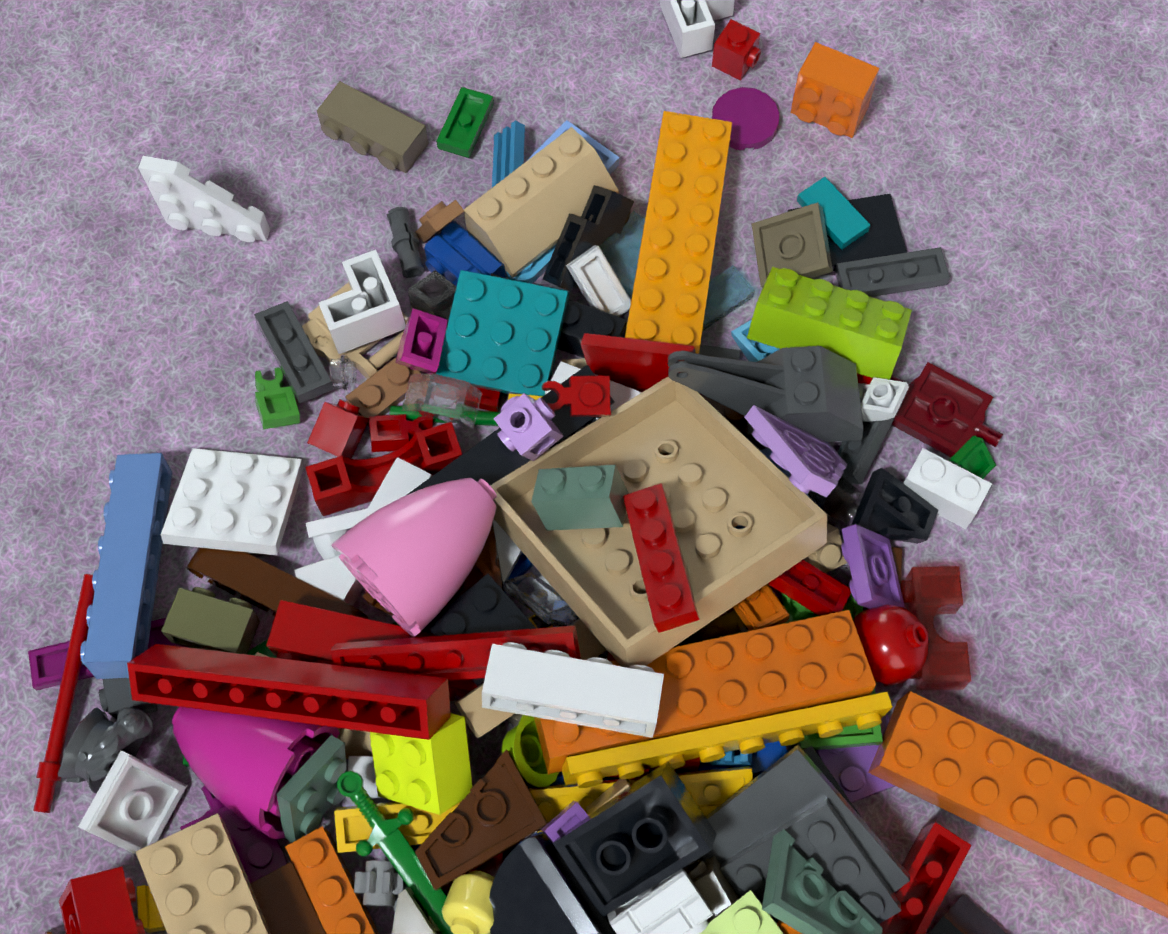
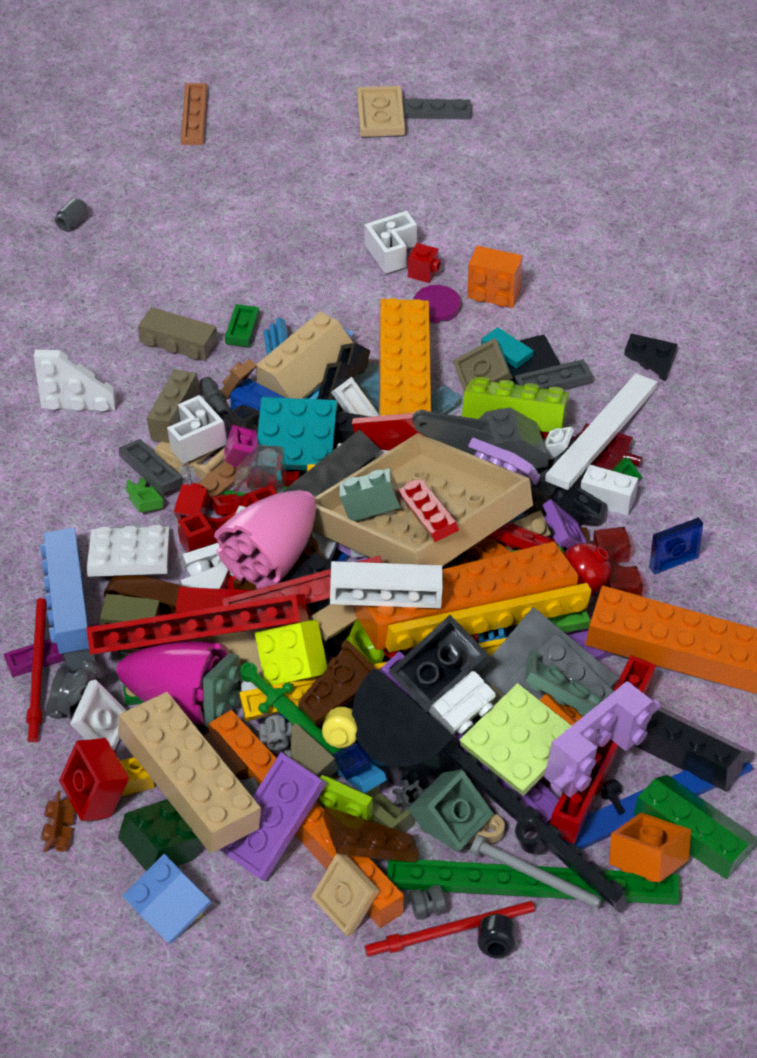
camera: 10 degrees left, 20 degrees down
lavender brick [494,393,563,461] -> none
red plate [542,376,611,417] -> none
none -> dark tan brick [146,369,201,443]
none -> white tile [545,373,658,490]
none -> black wing [624,333,678,381]
none -> clear blue plate [649,517,704,575]

